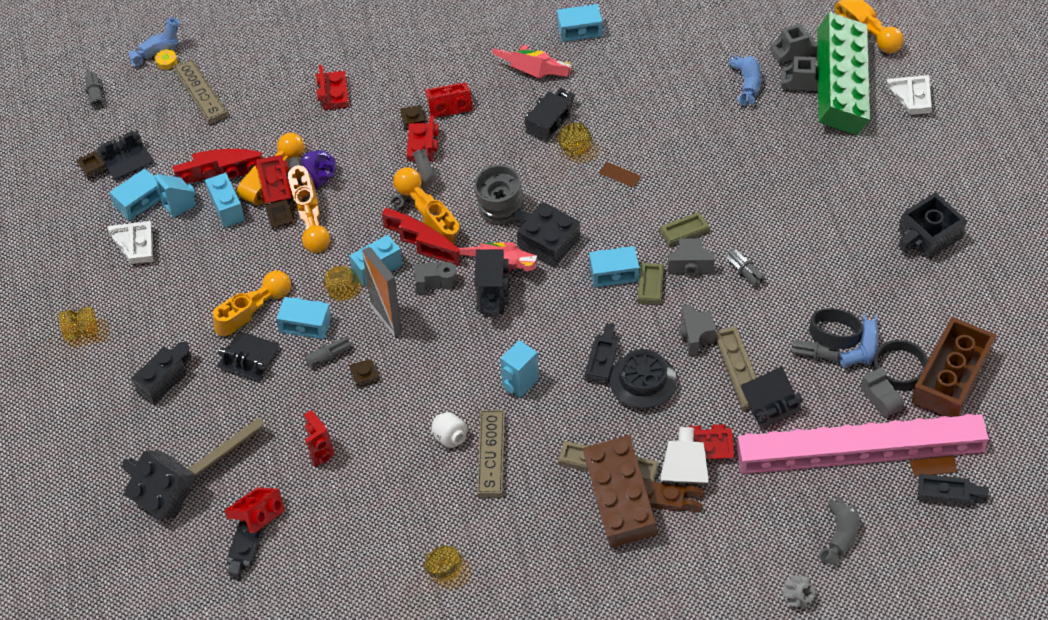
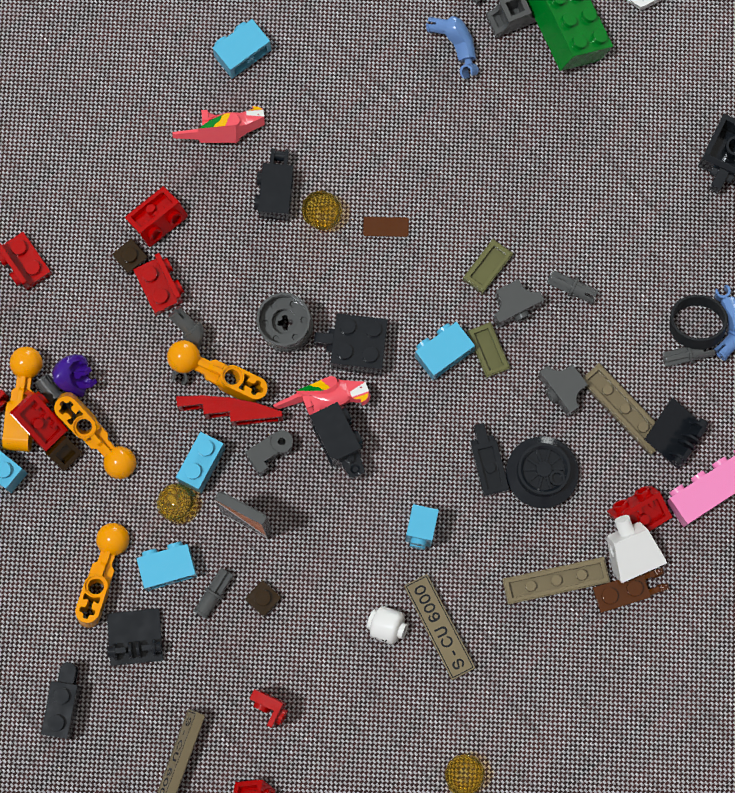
camera: 30 degrees left, 25 degrees up
reddish brown brick [582,435,659,548] -> none

